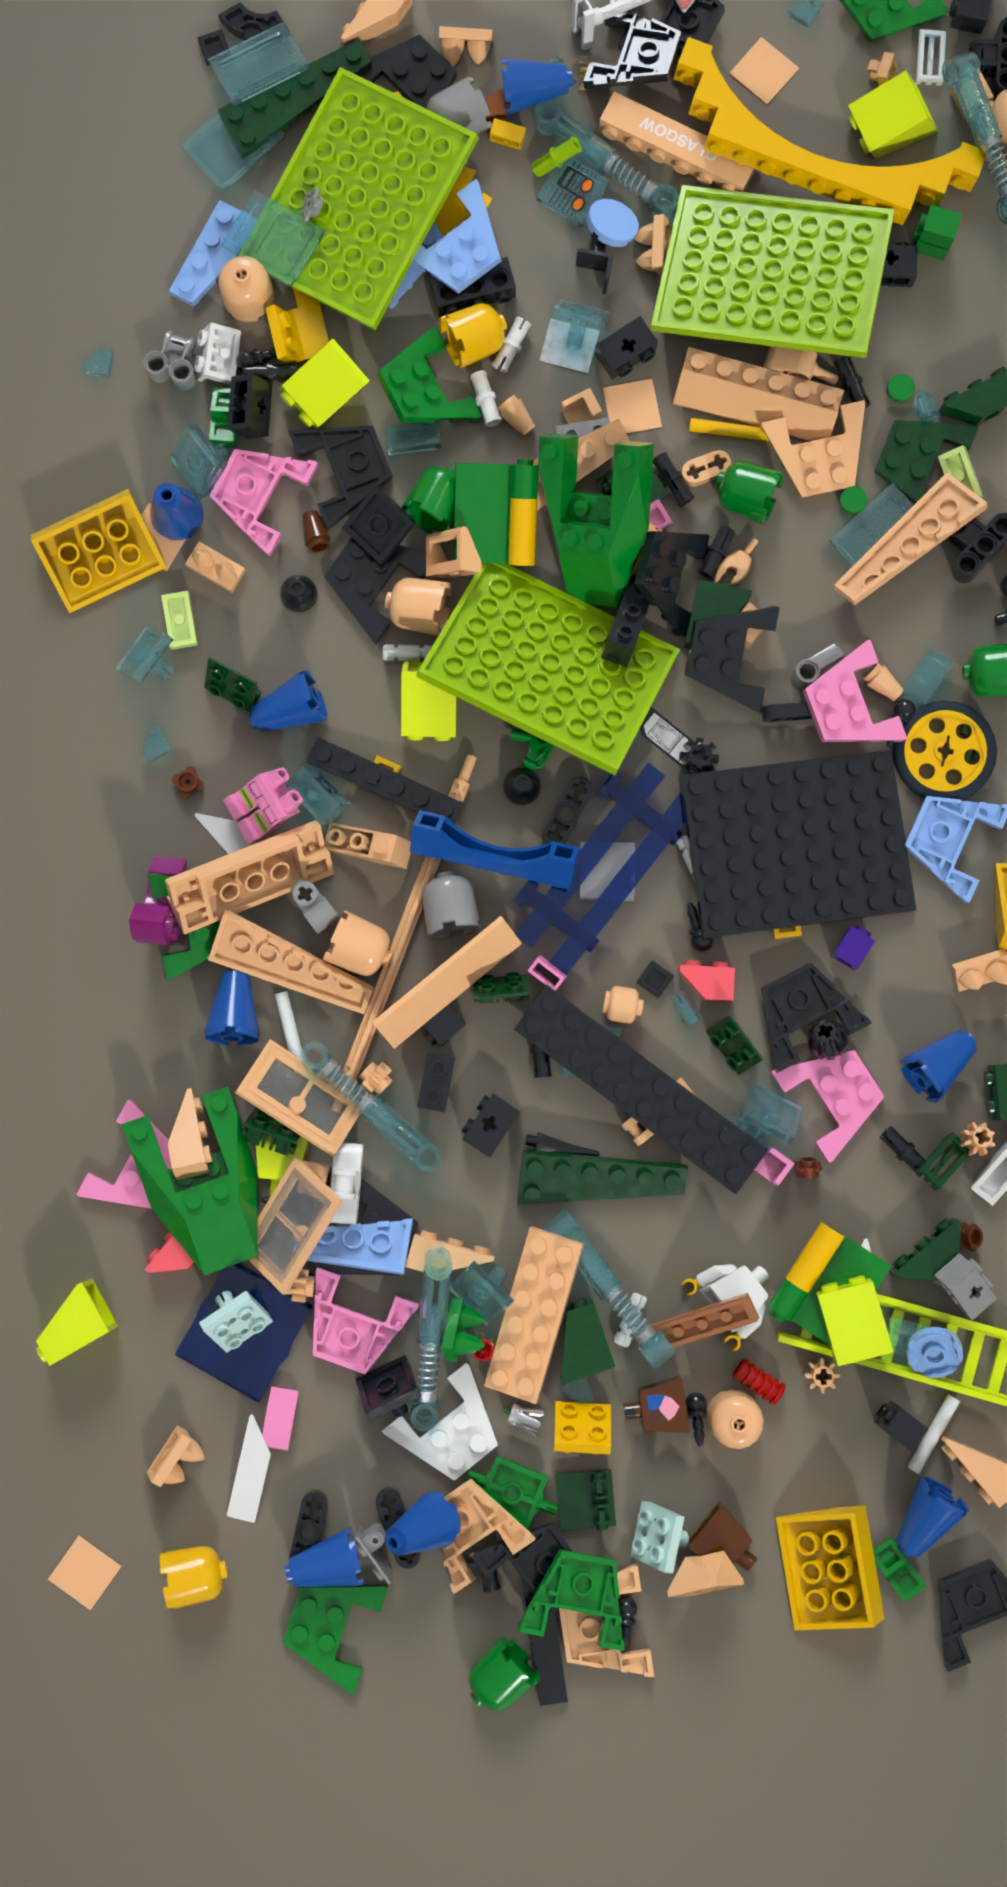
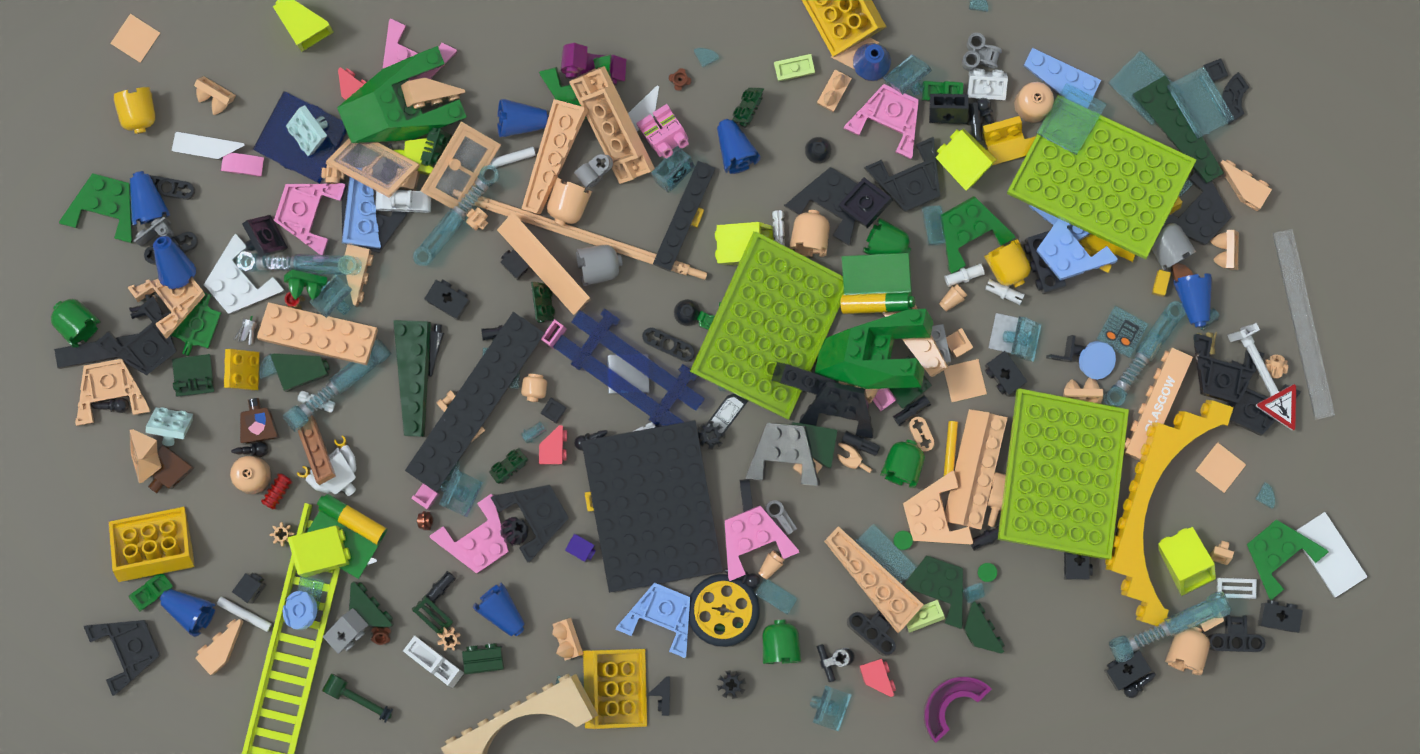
camera: 85 degrees right, 0 degrees up
clear light blue tile [116,626,175,684] -> none
light grey plate [299,187,323,222] -> none
reddish brown cone [302,510,331,553] -> none
light nougat slope [324,822,411,869] -> none
blue arch [410,810,580,889] -> none
black brick [417,1053,455,1112] -> none
light nougat tile [426,526,482,579] -> none
green wing [517,1549,625,1651] -> none
lime axle [531,136,582,177] -> none
green piece [912,205,962,261] -> none

